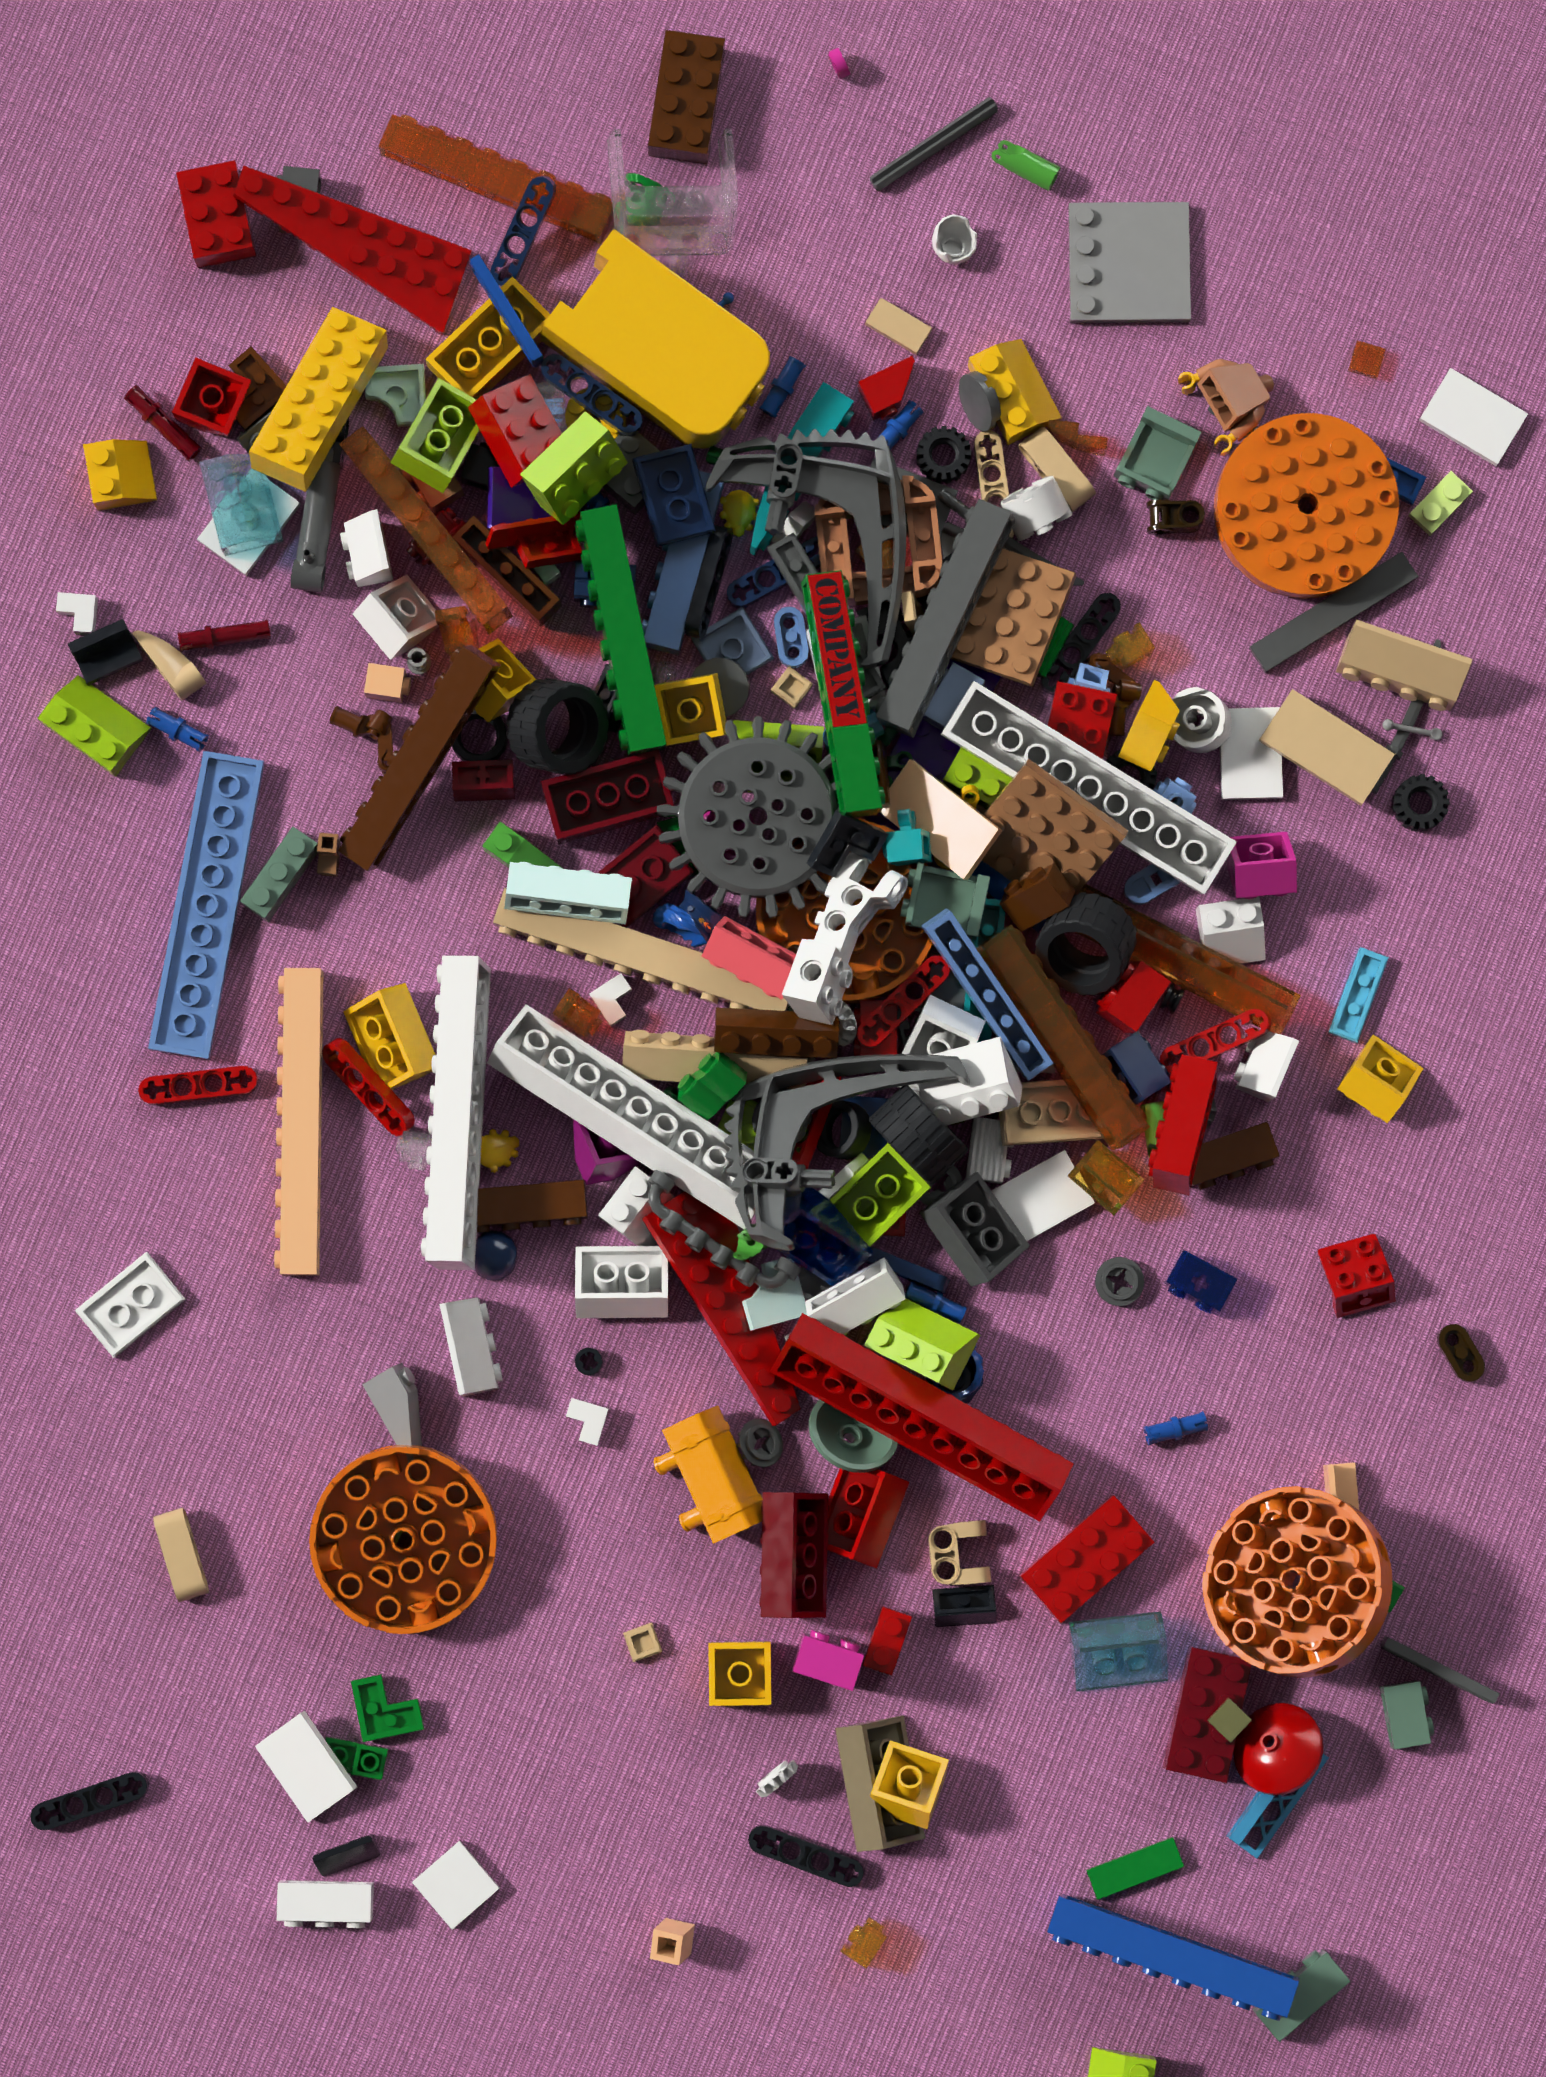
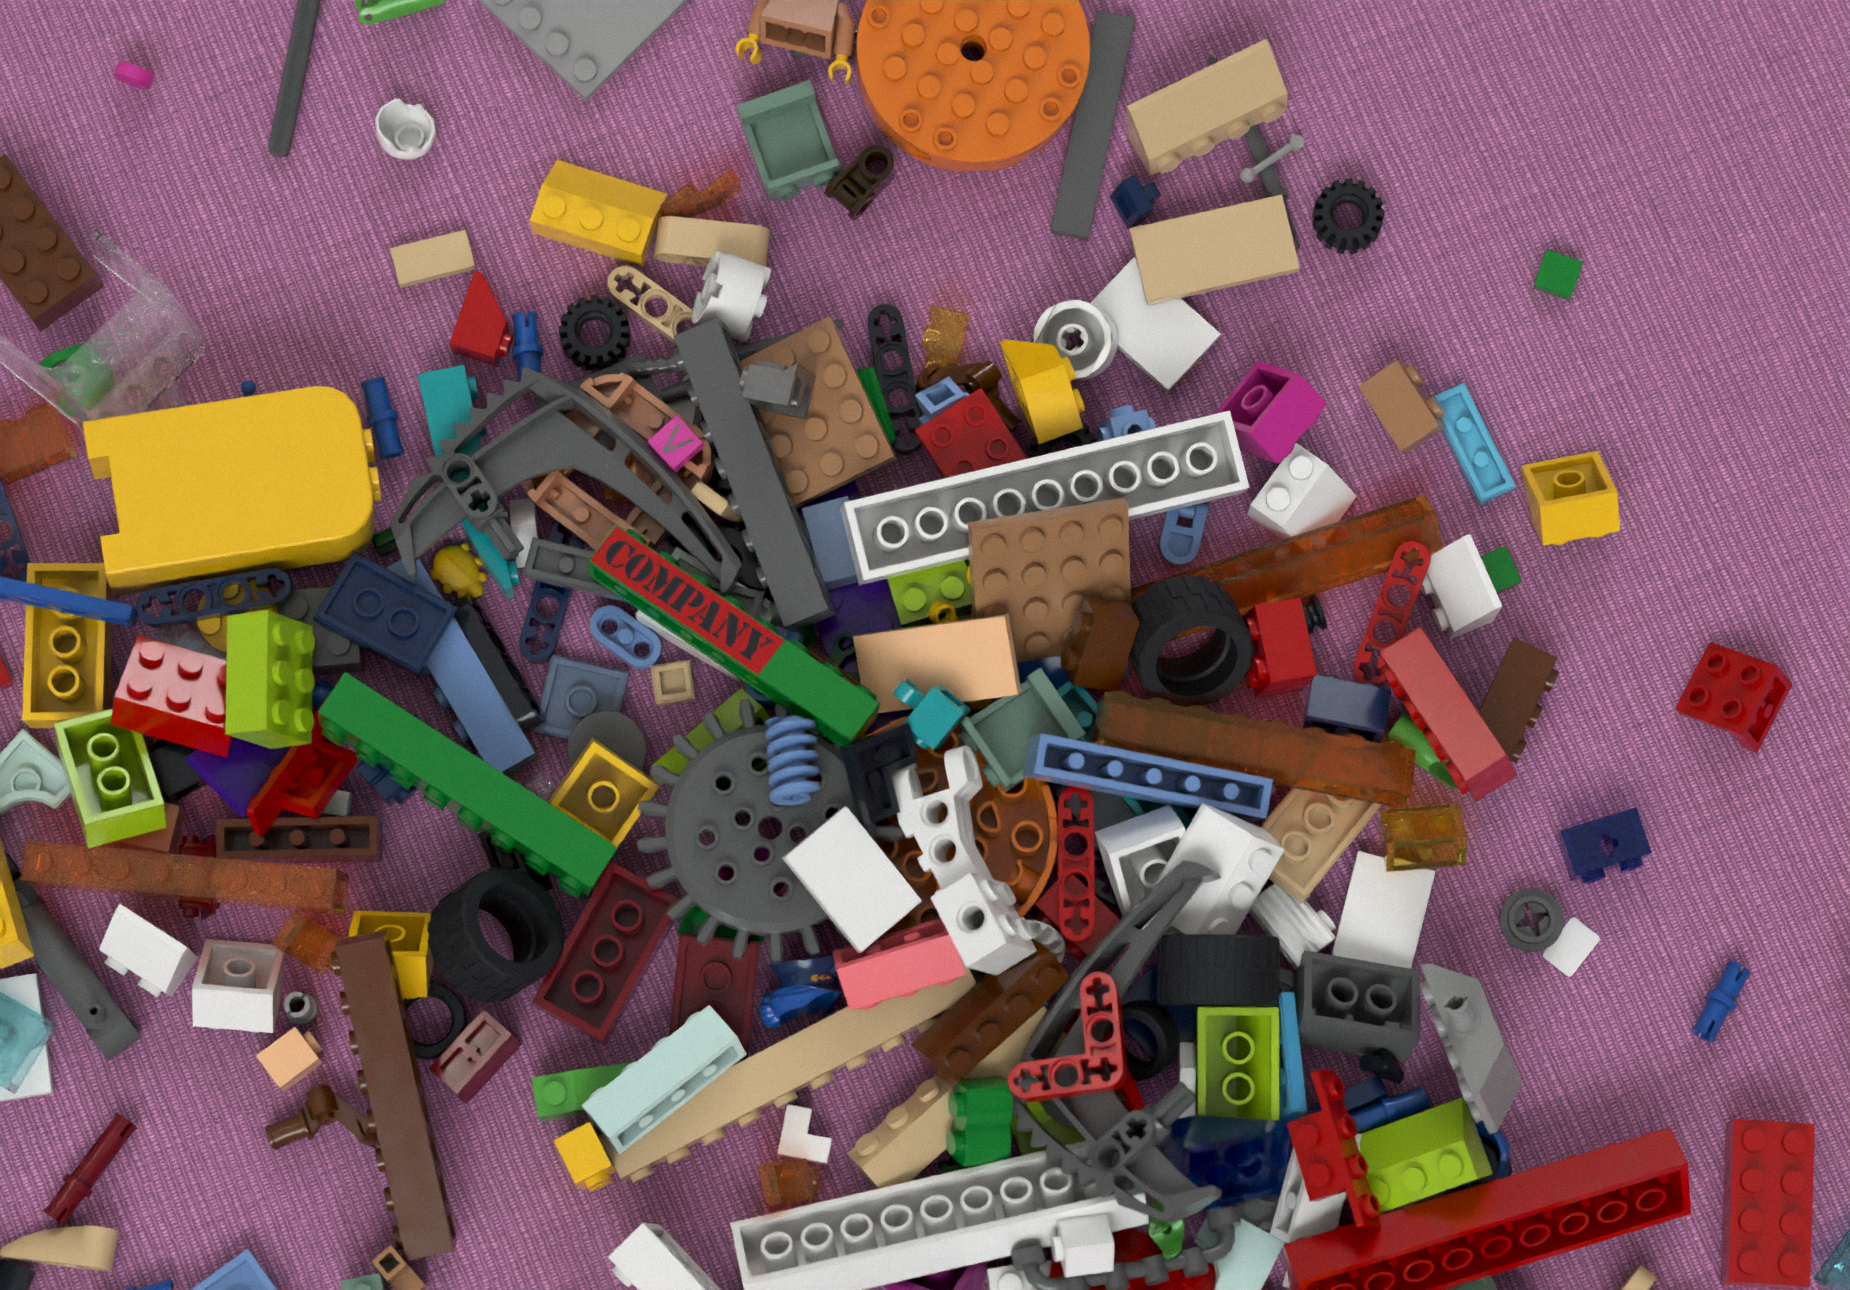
camera: 45 degrees left, 5 degrees down
dark grey tile [958,371,1001,431] -> none
none -> yellow brick [553,1122,617,1192]
none -> dark pink tile [647,415,705,473]
none -> flat silver window [740,360,816,419]
none -> medium blue piece [764,716,821,805]
none -> white tile [782,806,922,953]
none -> red beam [1008,972,1127,1102]
none -> white brick [1051,1213,1114,1278]
none -> dark blue tile [1109,176,1161,230]
none -> dark azure tile [1266,992,1307,1120]
none -> red bracket [1287,1069,1381,1228]
none -> medium nougat brick [1358,360,1447,453]
none -> black bar [1359,1048,1404,1084]
none -> light grey slope [1420,963,1522,1134]
none -> green tile [1480,546,1522,593]
none -> green tile [1533,249,1583,301]
none -> white sticker [1543,917,1600,977]

